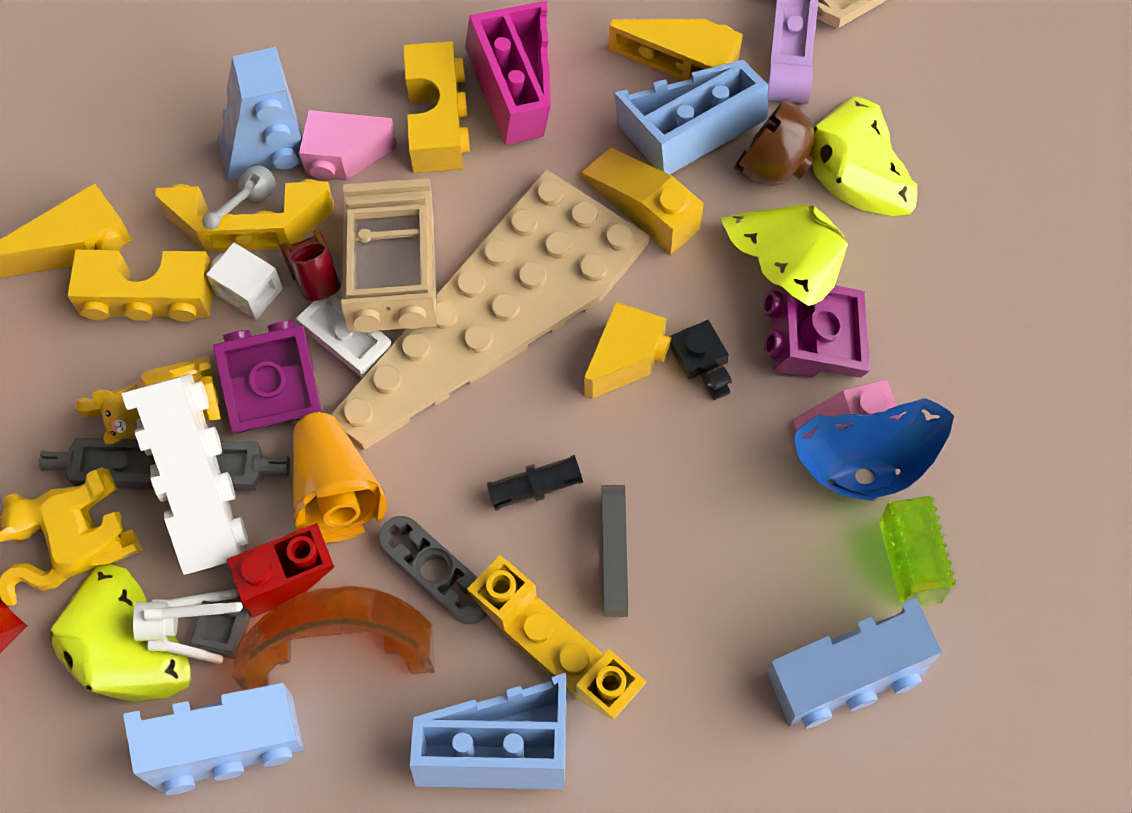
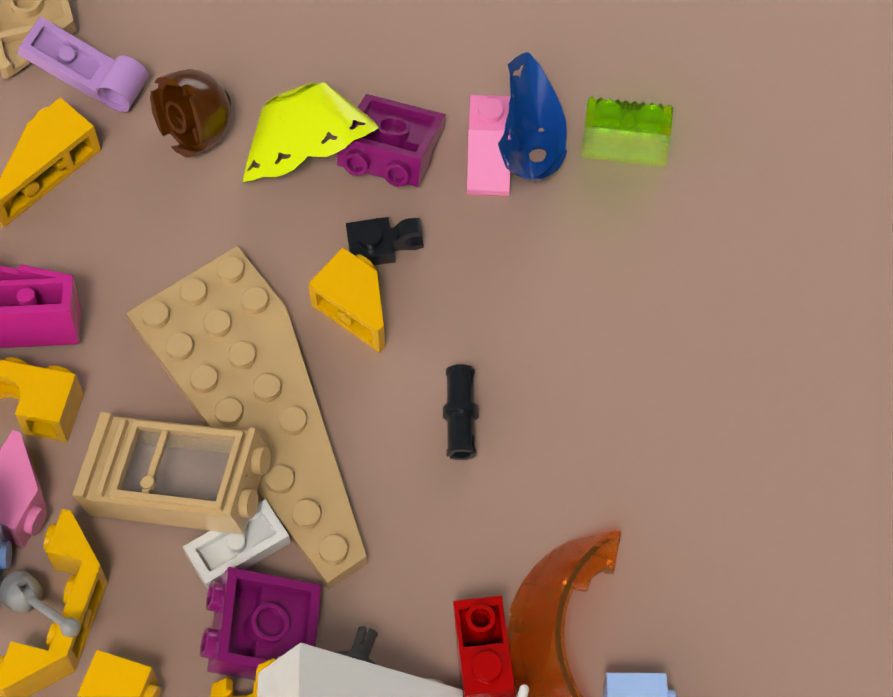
camera: 75 degrees left, 5 degrees down
white brick [206,242,283,320] -> none
dark red piece [279,229,341,301] -> none
light orange cone [293,412,388,543] -> none
dark grey beam [379,516,487,624] -> none
light blue wedge [410,673,567,790] -> none
yellow slope [467,555,646,720] -> none
yellow slope [581,147,704,256] -> none
dark grey beam [601,485,628,617] -> none
light blue wedge [614,60,768,175] -> none
light blue wedge [766,597,942,728] -> none
neon yellow piece [810,97,917,216] -> none

